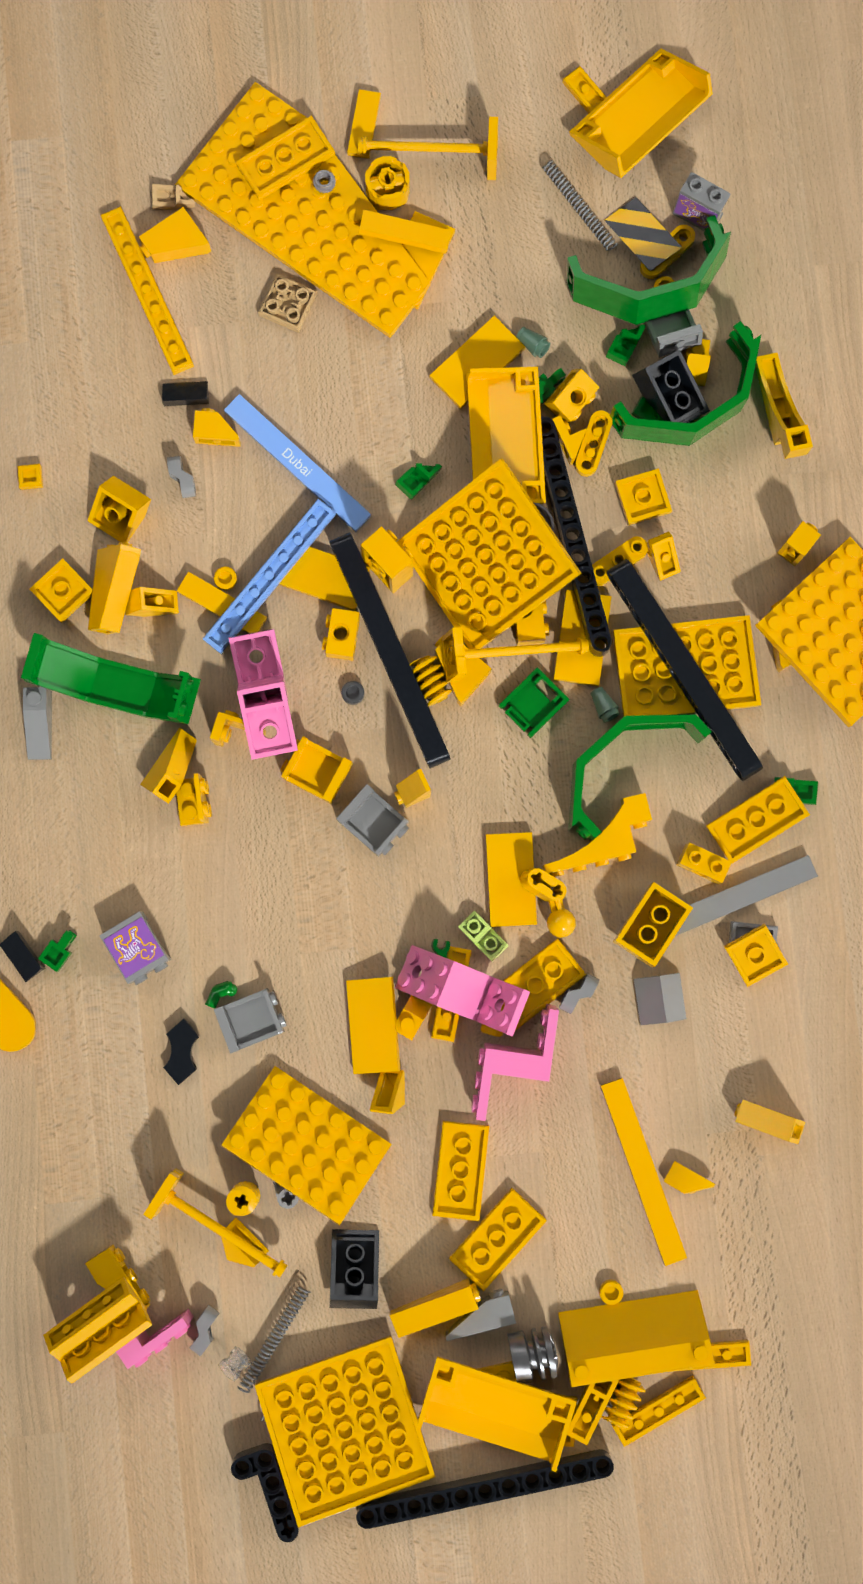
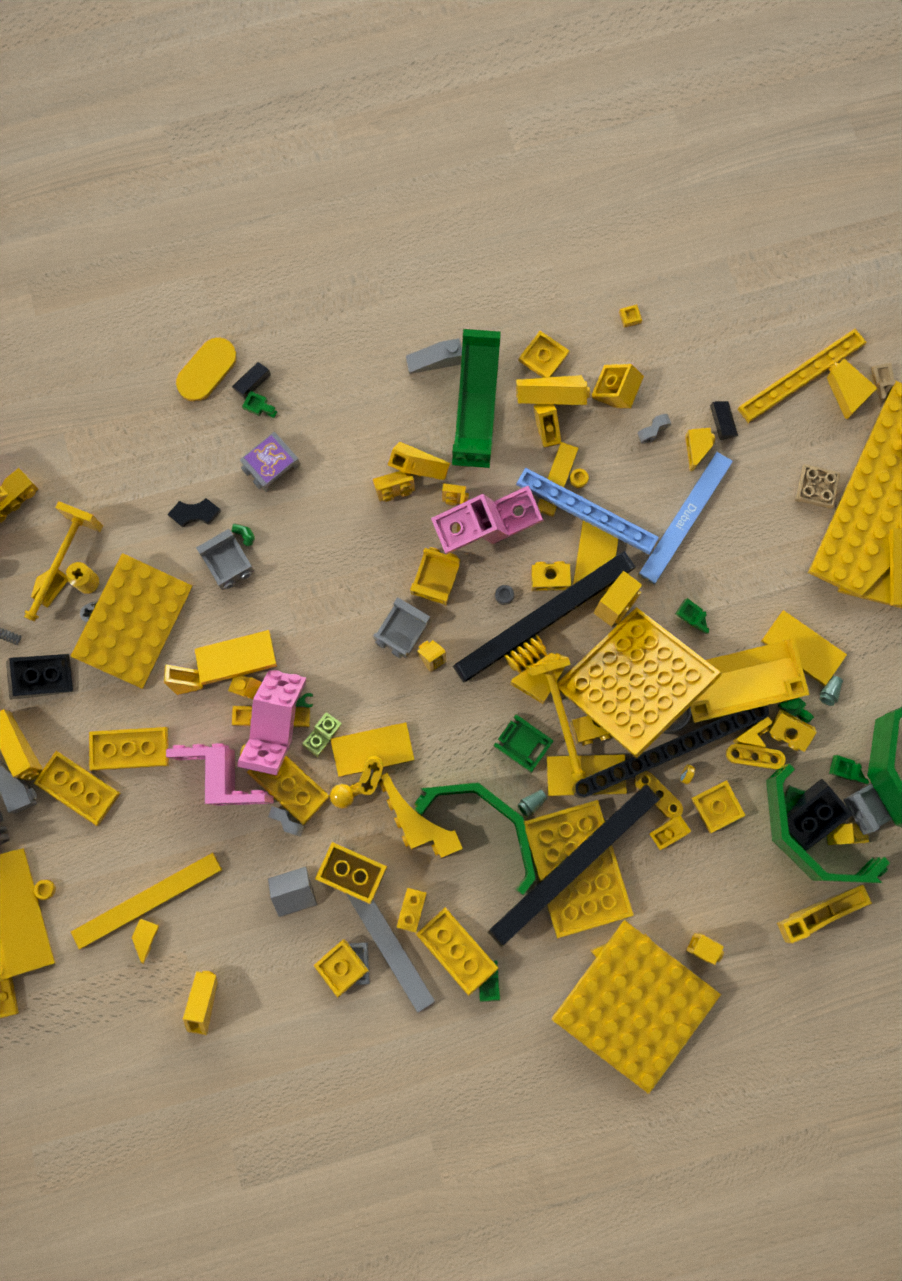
camera: 85 degrees right, 5 degrees down
none -> yellow tile [680,764,695,785]

